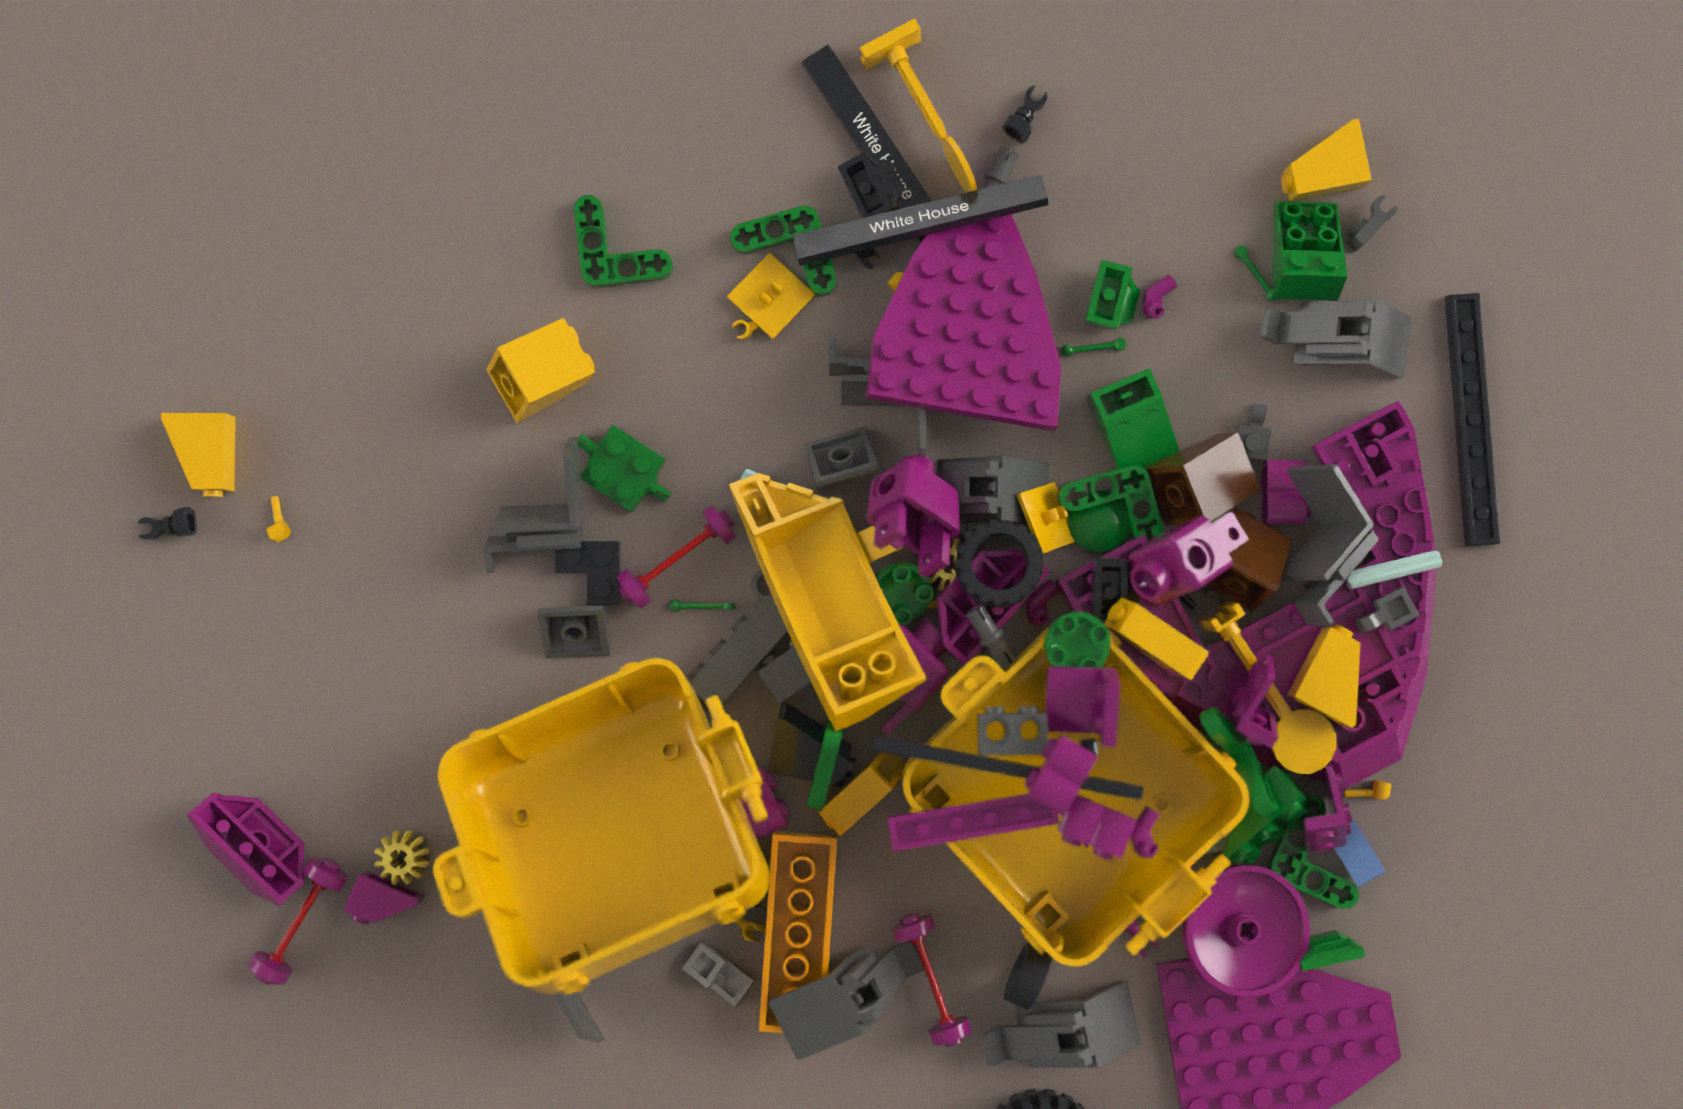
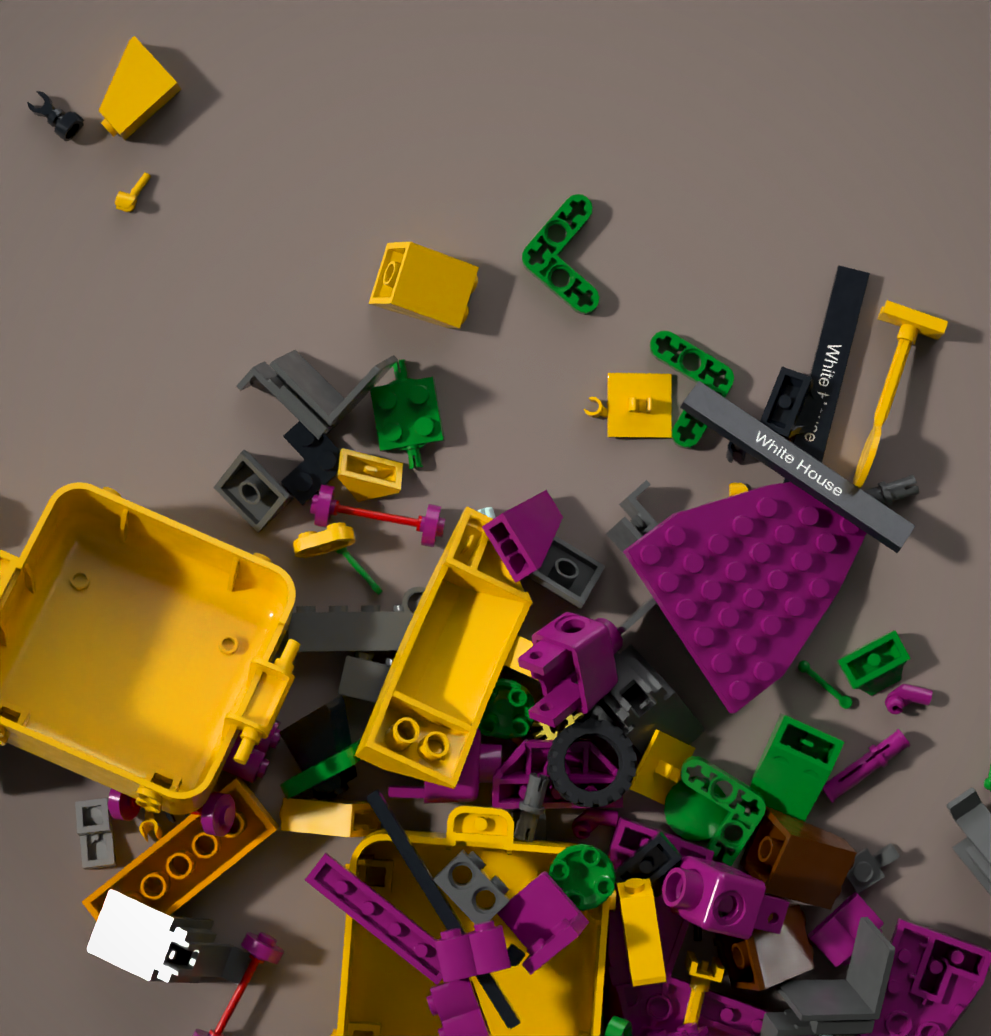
camera: 50 degrees right, 0 degrees up
black piece [1002,85,1047,144] -> none
none -> magenta axle [108,789,235,837]
none -> yellow plate [293,522,355,558]
none -> yellow slope [337,448,403,502]
none -> magenta slope [482,490,563,583]
none -> magenta pin [822,729,911,803]

